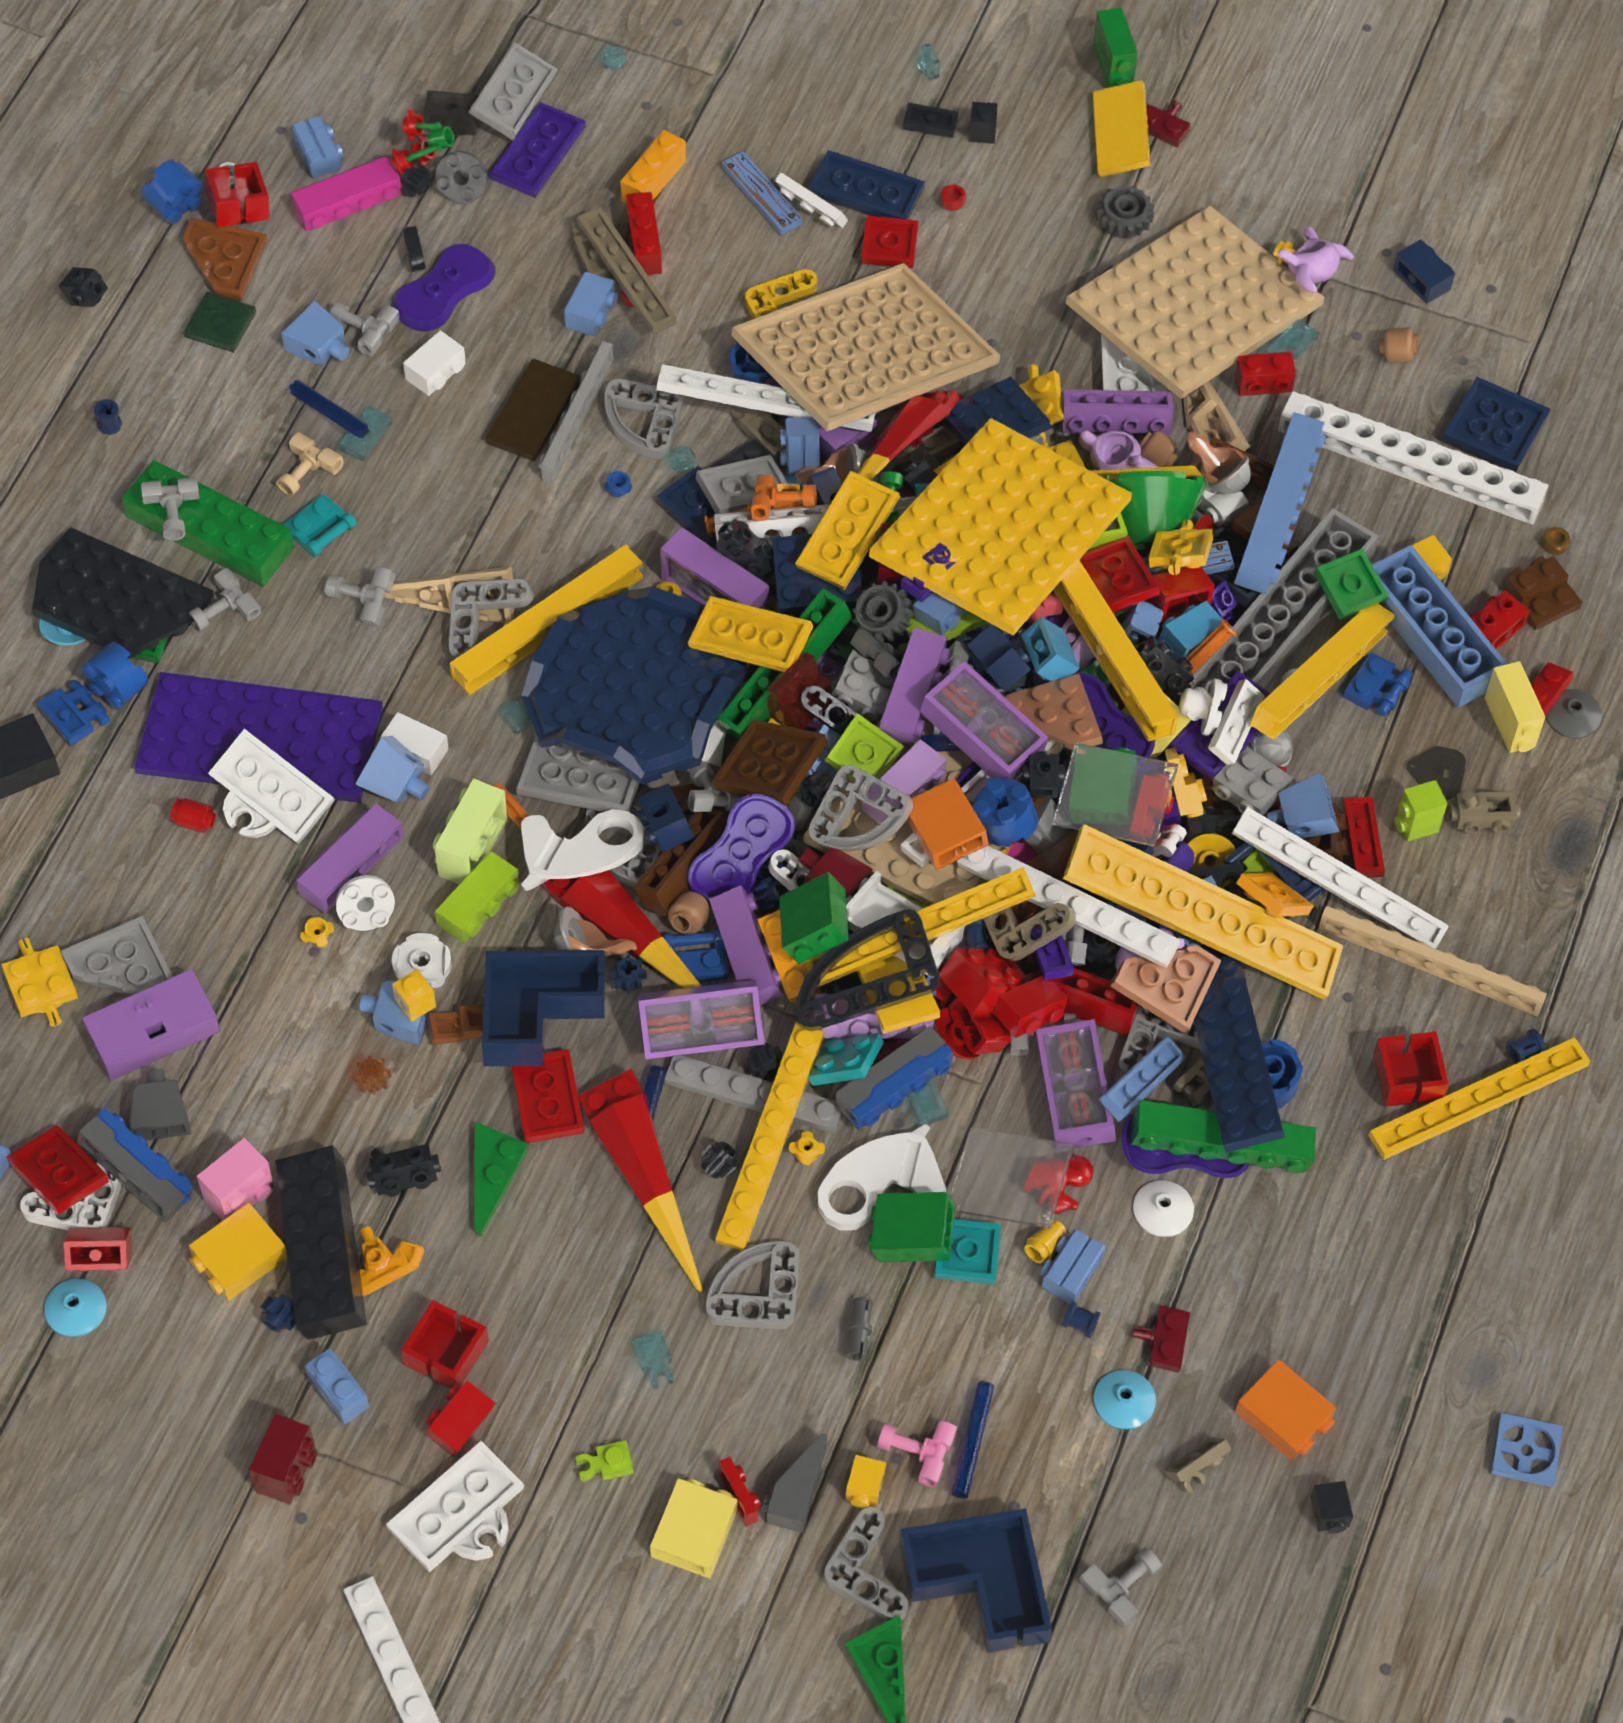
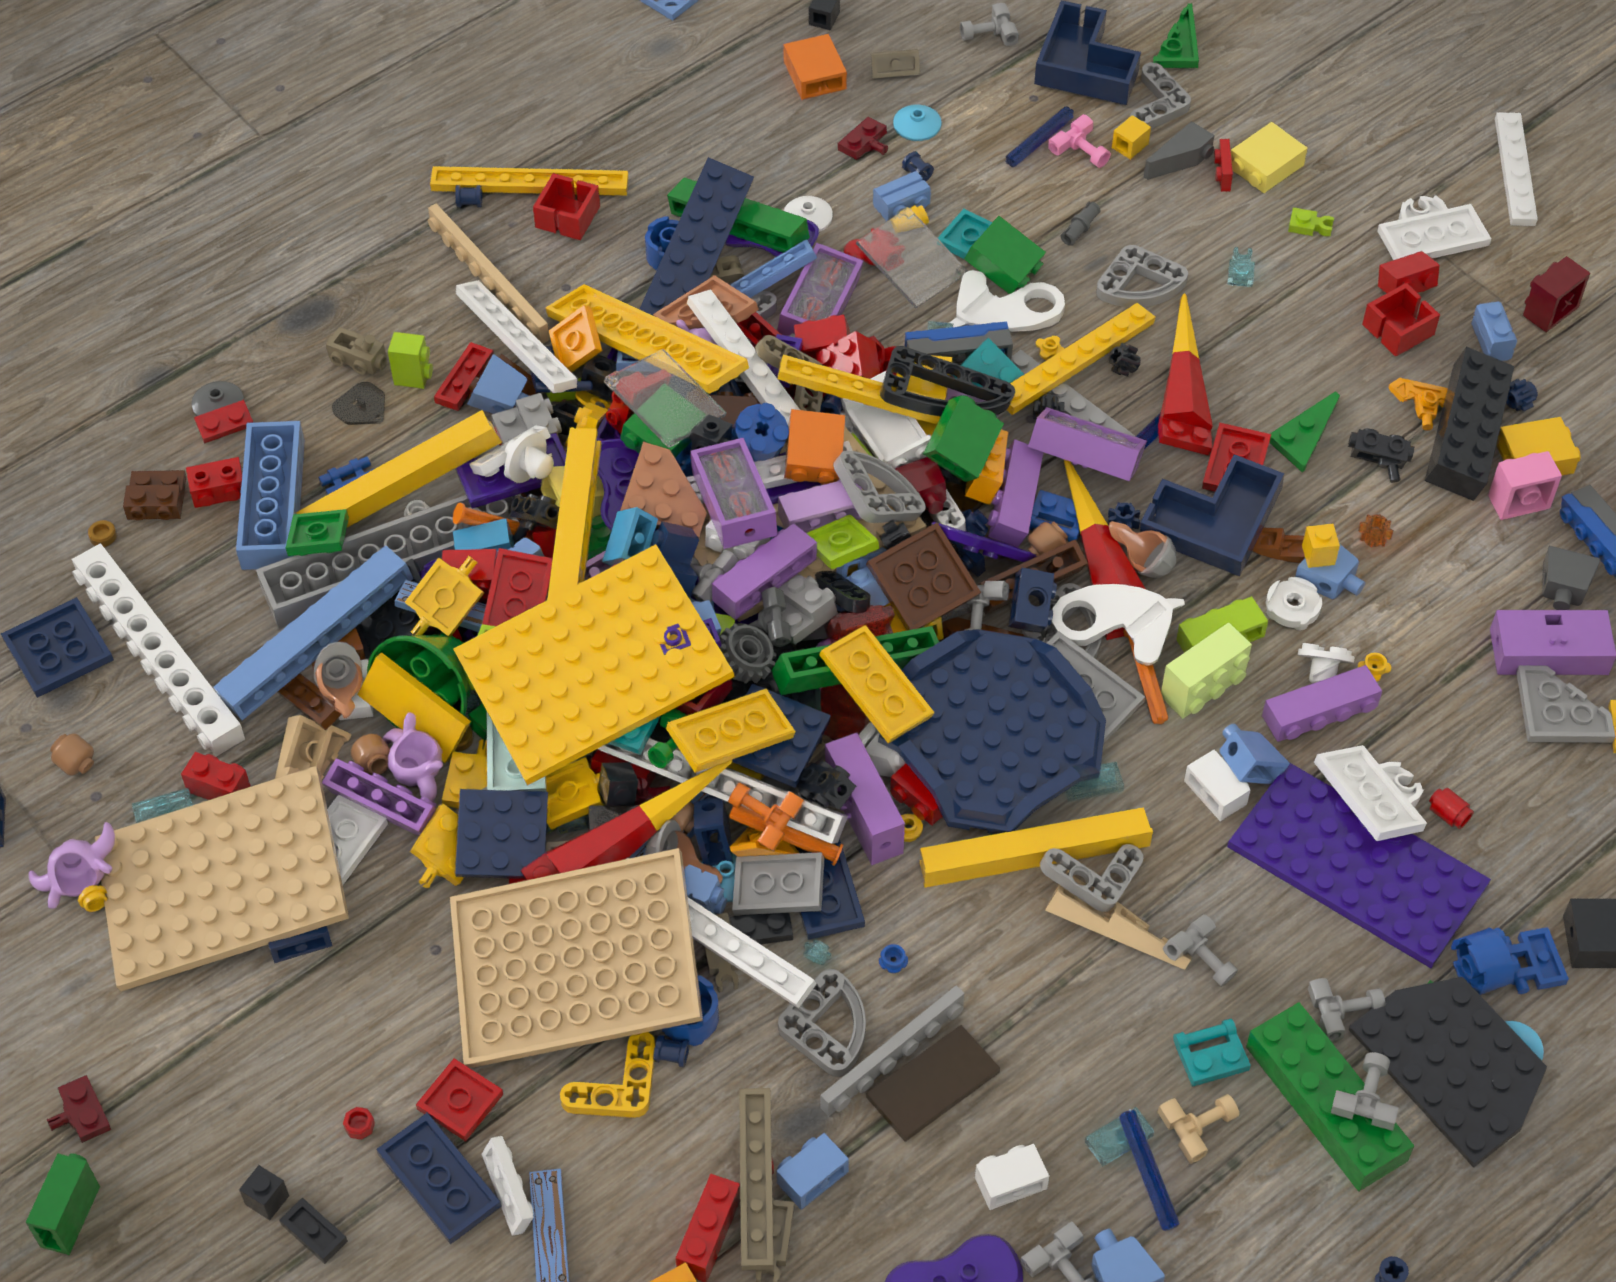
camera: 150 degrees left, 5 degrees down
yellow tile [1093,80,1150,177] -> none
dark grey gear [1097,186,1154,238] -> none
yellow brick [1412,535,1452,581] -> none
light yellow brick [1484,661,1545,753] -> none

